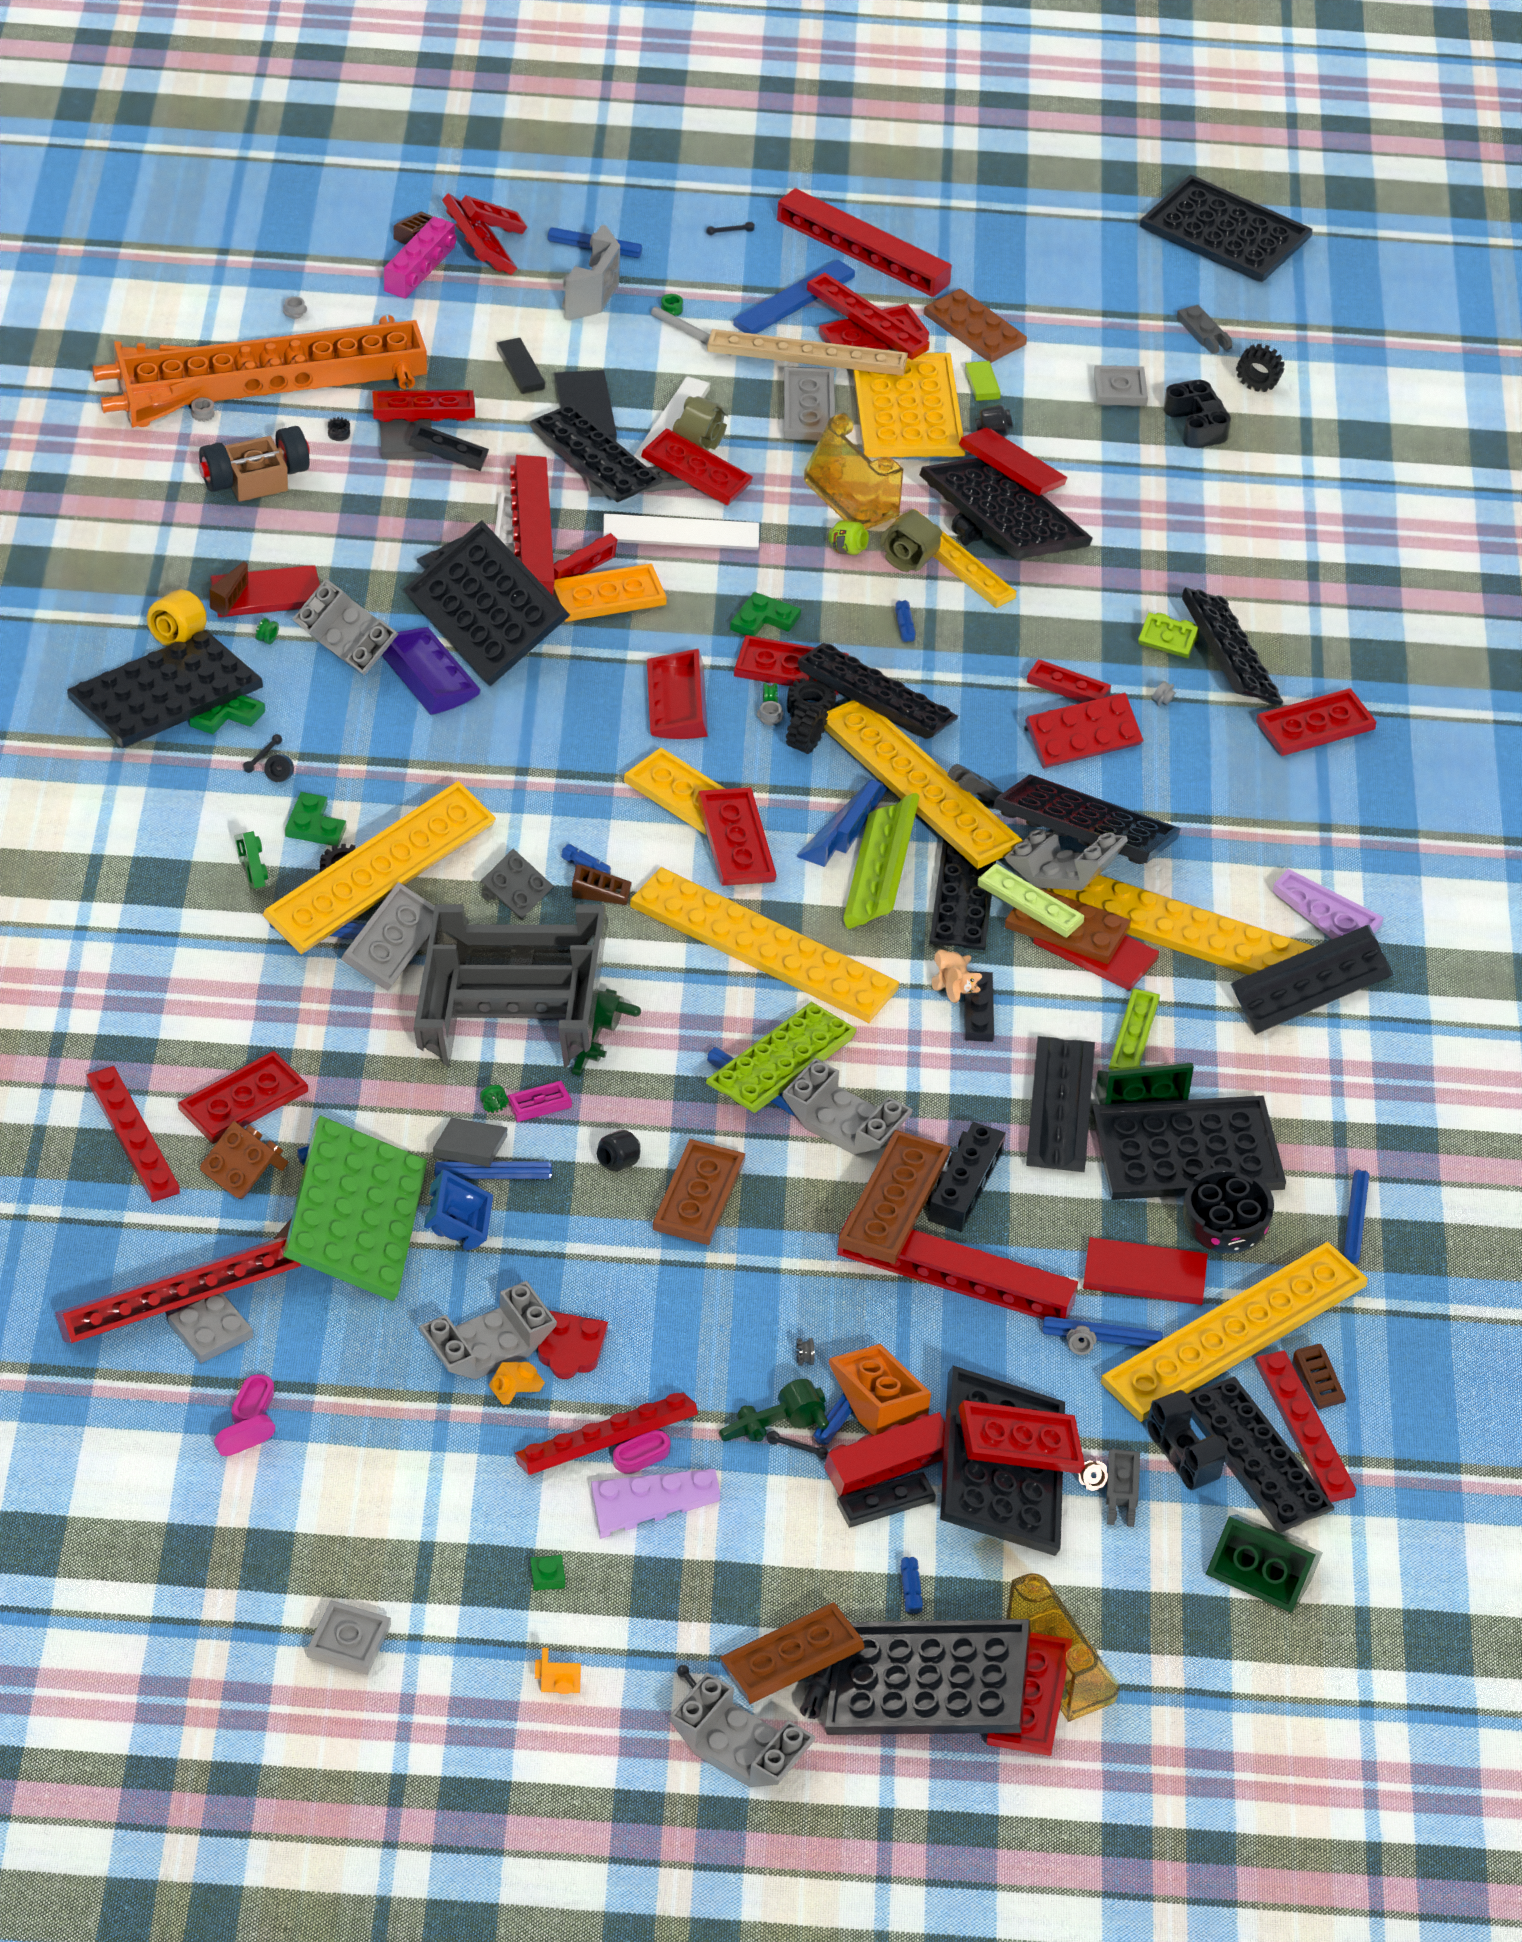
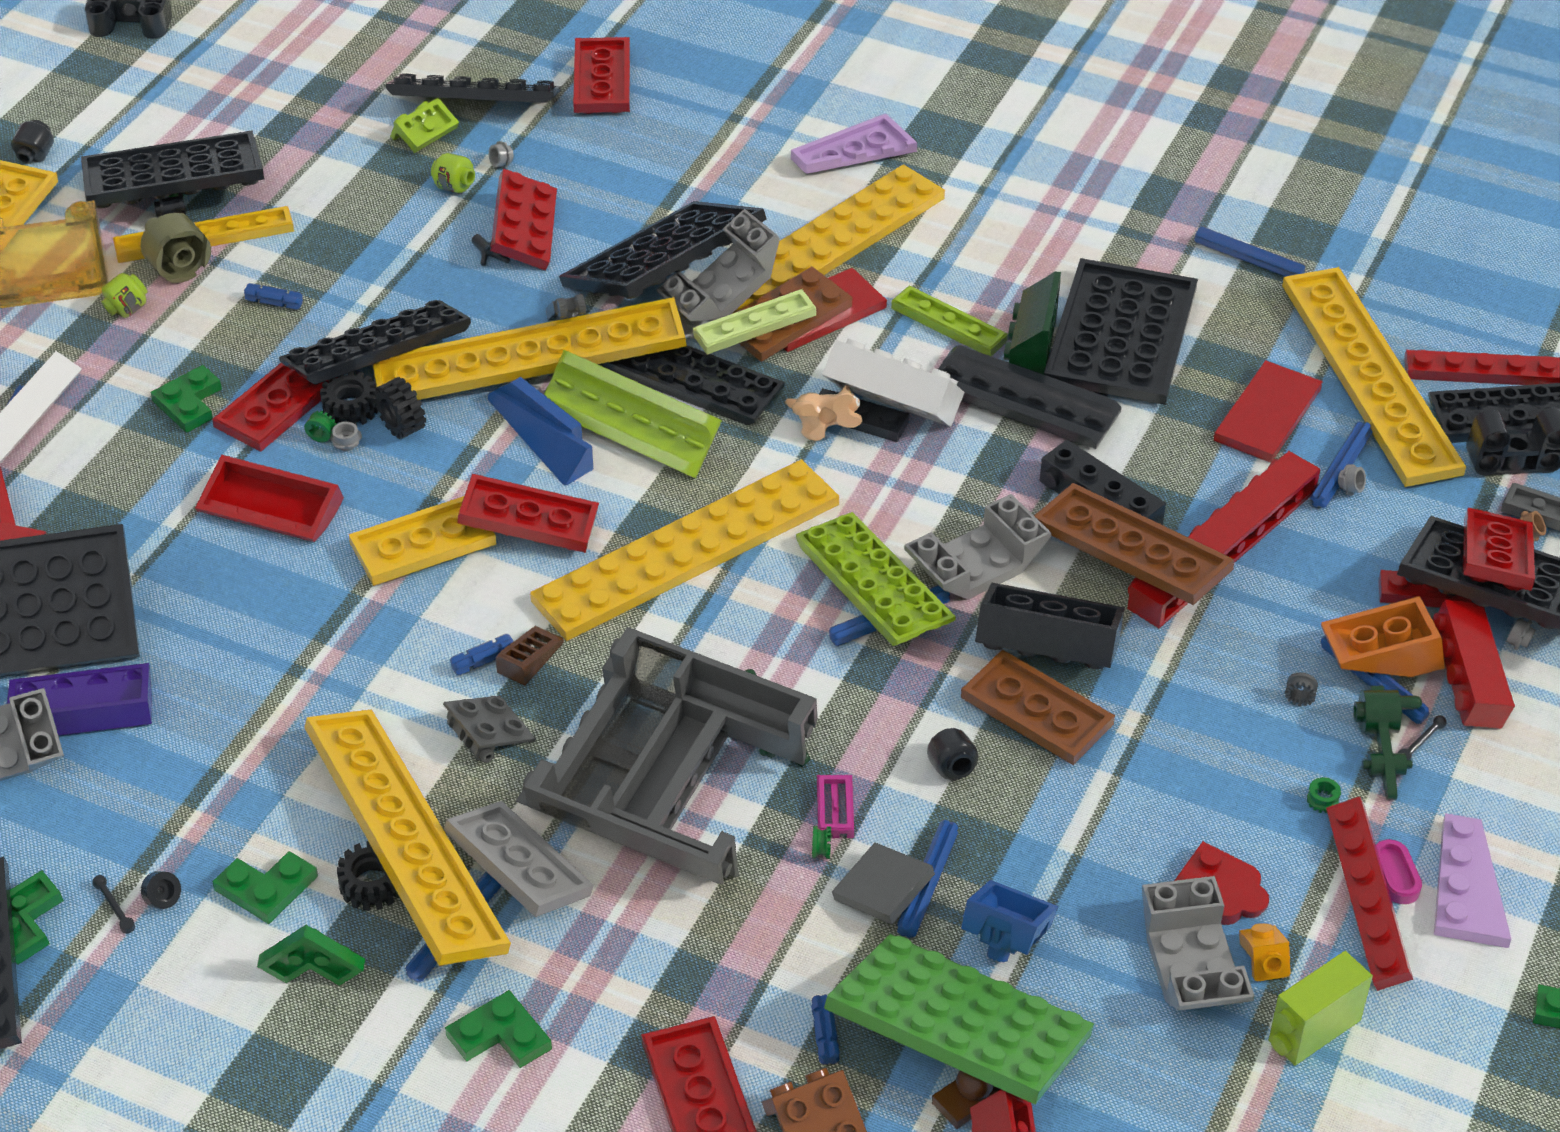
camera: 65 degrees left, 0 degrees up
light orange plate [553,563,667,622] -> none
black tile [837,1472,936,1528] -> none
red tile [959,428,1068,496] -> none
red plate [1027,659,1111,703] -> none
light grey plate [1094,365,1148,406] -> none
black cylinder [1183,1167,1274,1254] -> none
black plate [1230,925,1394,1035] -> none
reddish brown slope [1292,1343,1346,1410] -> none
none -> lime head [431,153,475,193]
none -> green plate [445,990,552,1068]
none -> white brick [822,339,965,427]
none -> black brick [975,582,1125,669]
none -> lime brick [1268,950,1373,1066]
none -> green bush [1307,777,1341,813]

